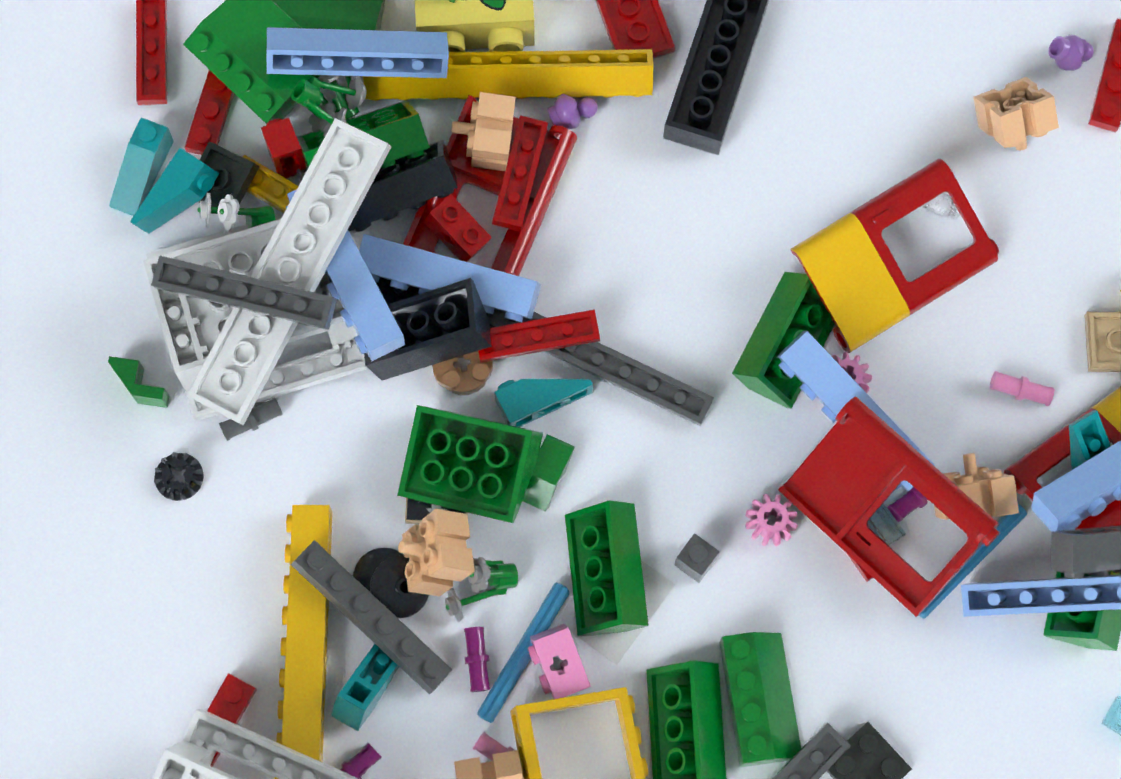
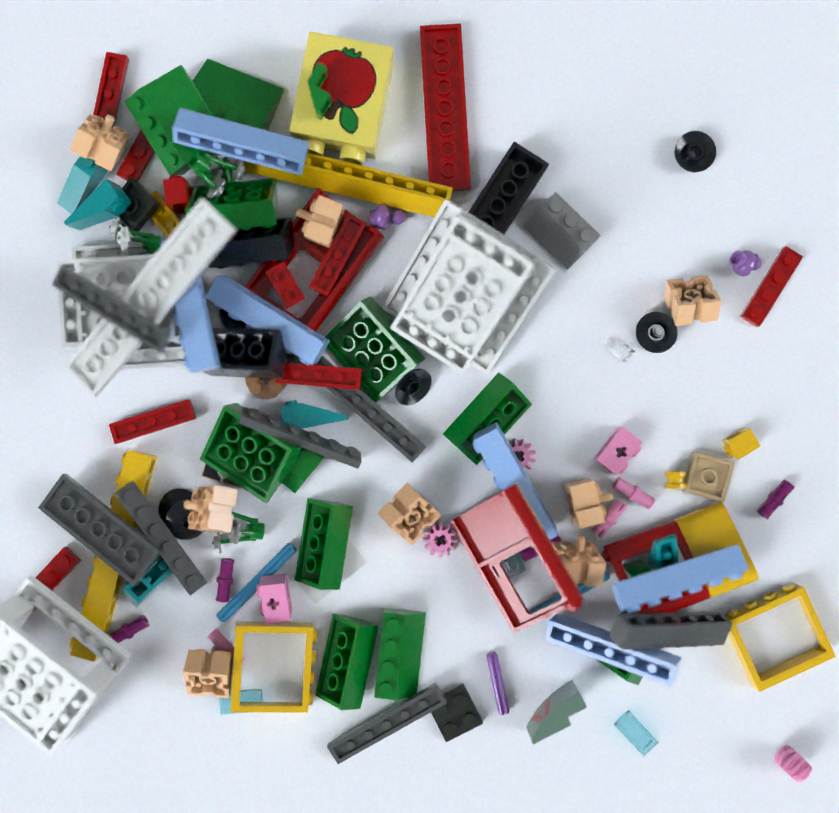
camera: 10 degrees right, 15 degrees up
green slope [108,356,170,408] -> none
black gear [153,452,204,501] -> none
dark grey pin [219,397,283,441] -> none
dark grey brick [674,533,720,583] -> none
piece [790,158,999,353] -> none
none -> dark grey plate [38,474,163,586]
none -> light nougat brick [70,114,130,171]
none -> red plate [109,399,197,444]
none -> dark grey plate [239,407,362,469]
none -> green slope [325,296,426,402]
none -> light nougat brick [378,483,441,546]
none -> white plate [382,199,557,375]
none -> black dish [395,369,432,406]
none -> medium lavender axle [486,652,510,715]
none -> light grey slope [524,192,601,270]
none -> sand green slope [526,680,587,745]
none -> light nougat brick [563,478,613,529]
none -> bright pink pin [591,499,628,539]
none -> bright pink brick [593,426,642,475]
none -> black dish [636,311,678,353]
none -> yellow wheel [664,471,686,489]

